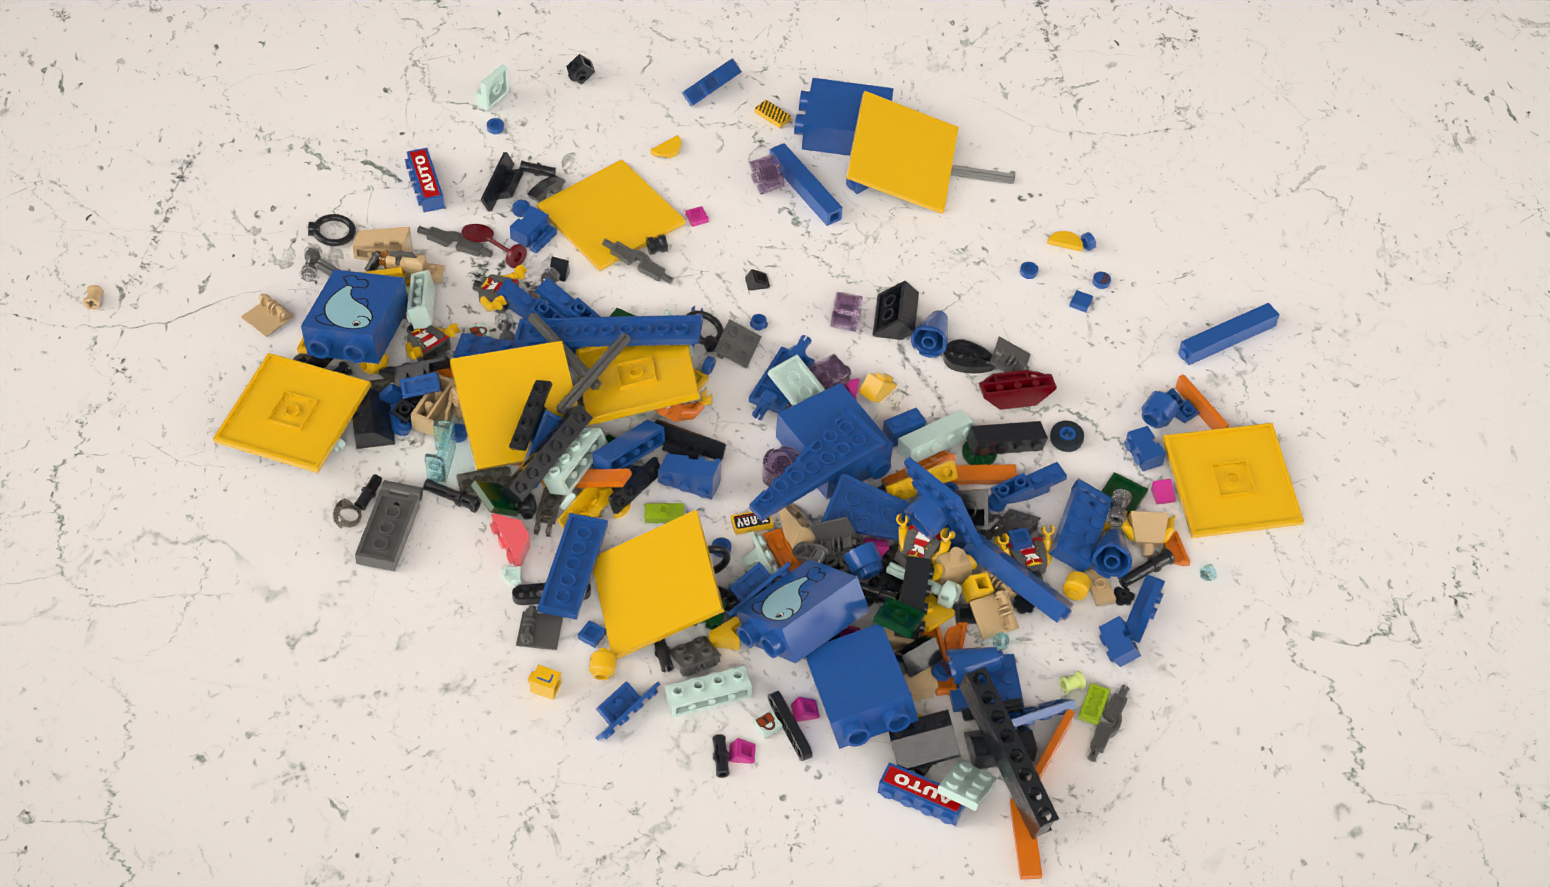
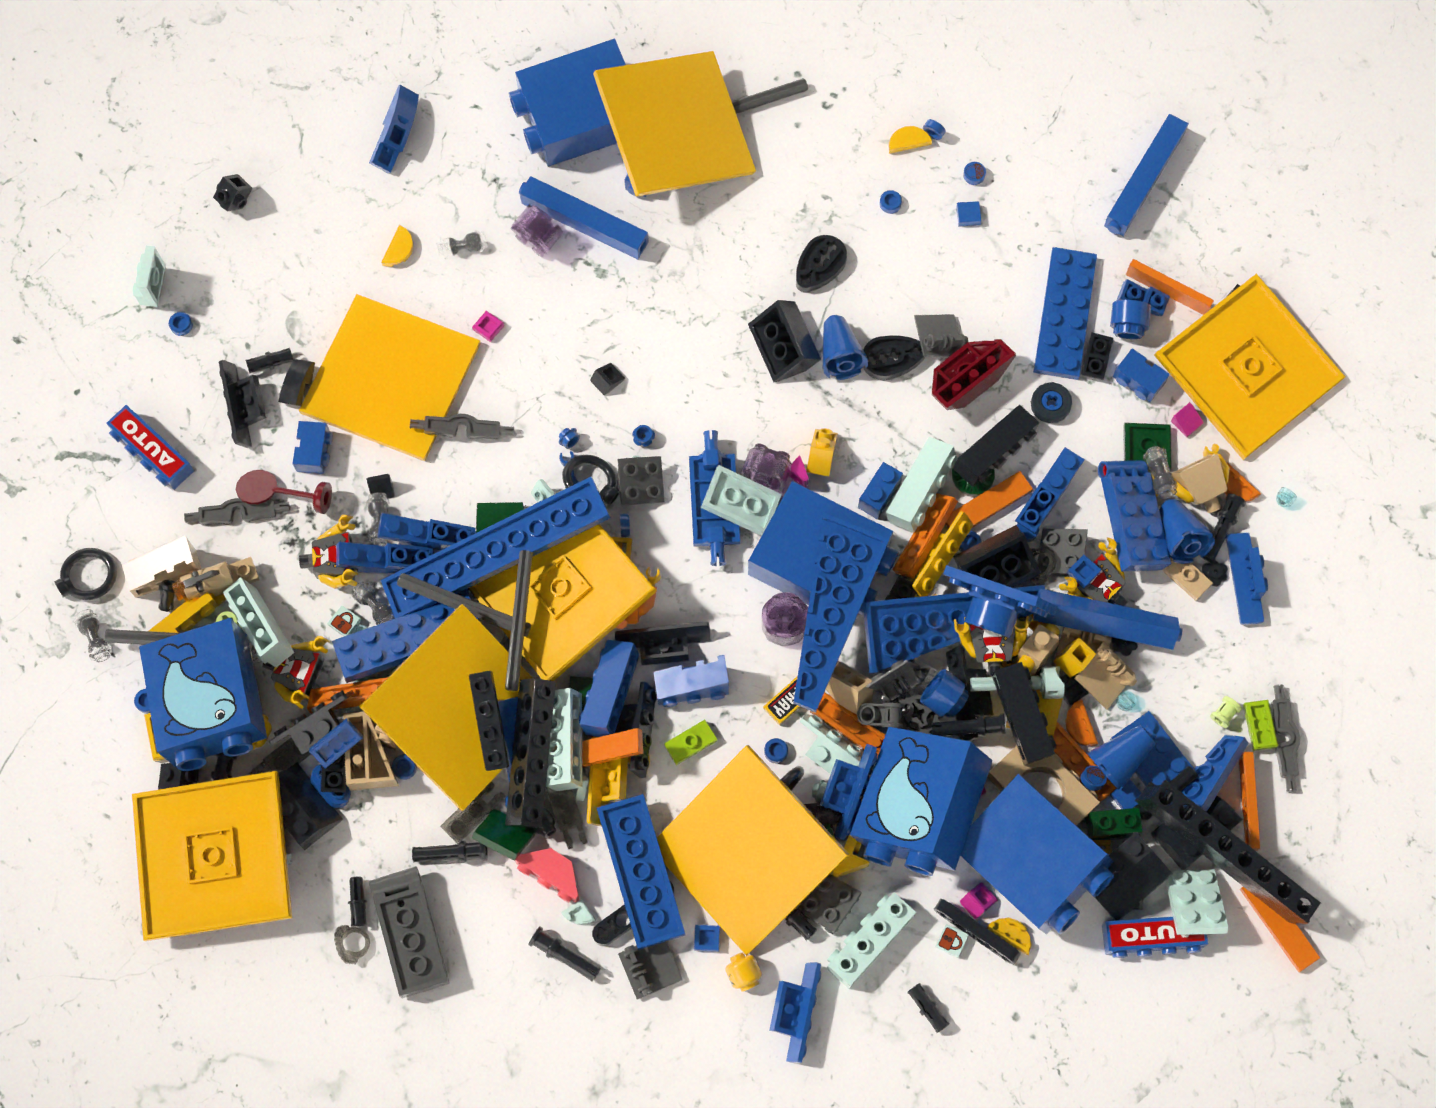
camera: 25 degrees left, 20 degrees up
tan hinge [241,293,294,337] -> none
blue tile [379,383,403,404] -> none
clear light blue panel [425,420,456,483] -> none
blue tile [512,200,530,217] -> none
yellow brick [528,664,562,700] -> none
blue axle [529,226,557,253] -> none
black wheel [646,234,668,255] -> none
dark pink slope [728,738,756,764] -> none
yellow tile [754,100,791,128] -> none
clear purple brick [830,292,863,332] -> none
dark pink slope [864,538,890,557] -> none
dark green tile [872,597,926,639] -> none
black panel [894,635,943,677] -> none
yellow head [1063,571,1091,601] -> none
blue brick [1098,616,1141,667] -> none
none -> clear piece [436,230,488,260]
none -> black pin [528,926,601,982]
none -> blue plate [559,428,580,449]
none -> black piece [796,235,847,293]
none -> yellow tile [987,917,1031,955]
none -> blue plate [1033,247,1097,380]
none -> black slope [1081,332,1114,380]
none -> dark green brick [1086,808,1143,840]

